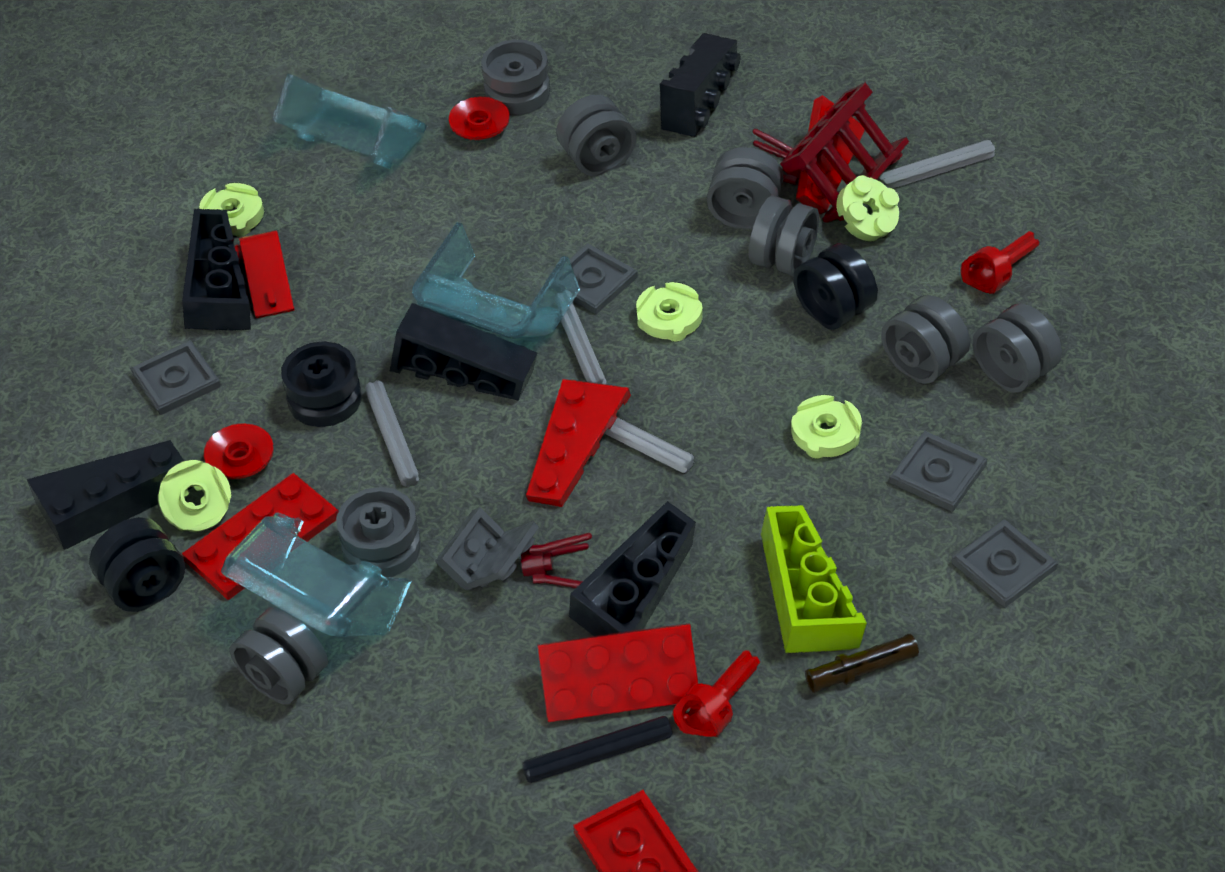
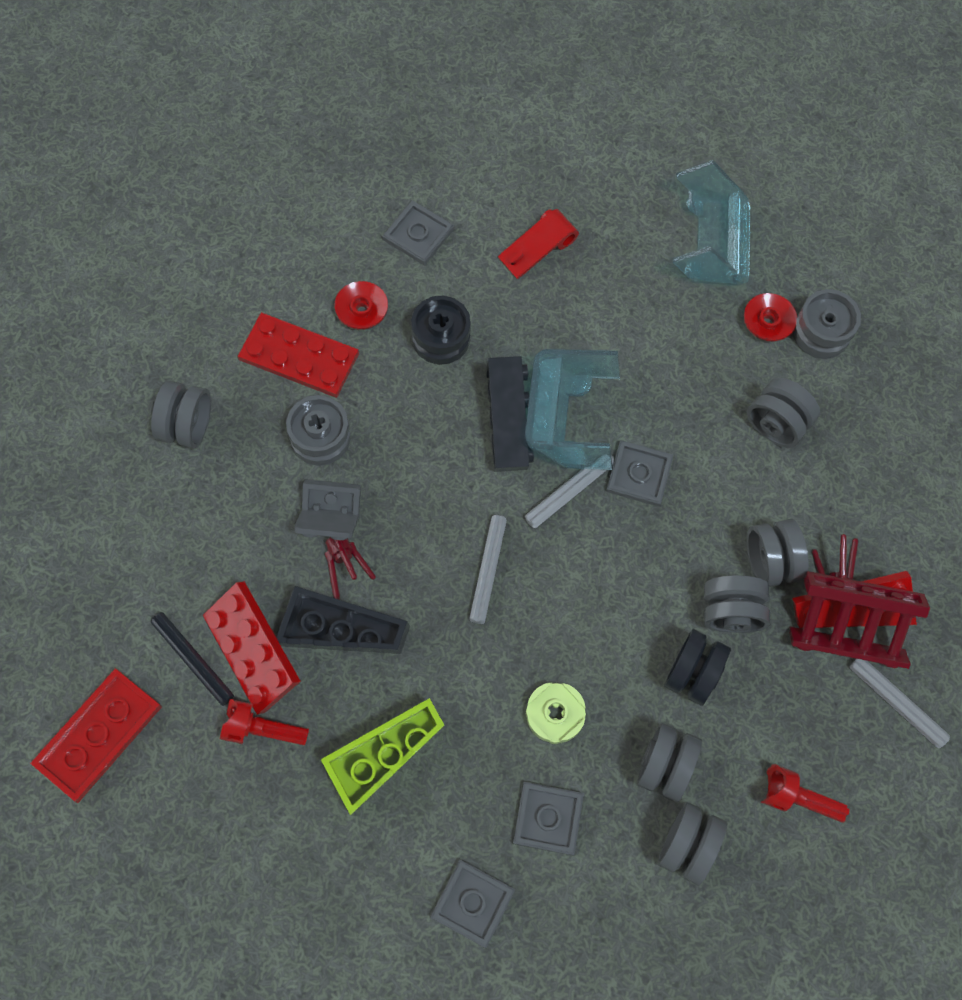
camera: 60 degrees right, 20 degrees up
black wedge [27,440,193,550] -> none
black wheel [89,517,186,612] -> none
yellowish green plate [158,460,231,532] -> none
black wedge [182,209,251,331] -> none
yellowish green plate [199,183,264,237] -> none
clear light blue windscreen [221,513,411,637] -> none
light grey axle [365,380,419,487] -> none
red wing [526,379,631,507] -> none
yellowish green plate [636,282,703,341] -> none
black wedge [660,33,741,137] -> none
dark brown pin [805,634,919,693] -> none
yellowish green plate [836,175,899,241] -> none

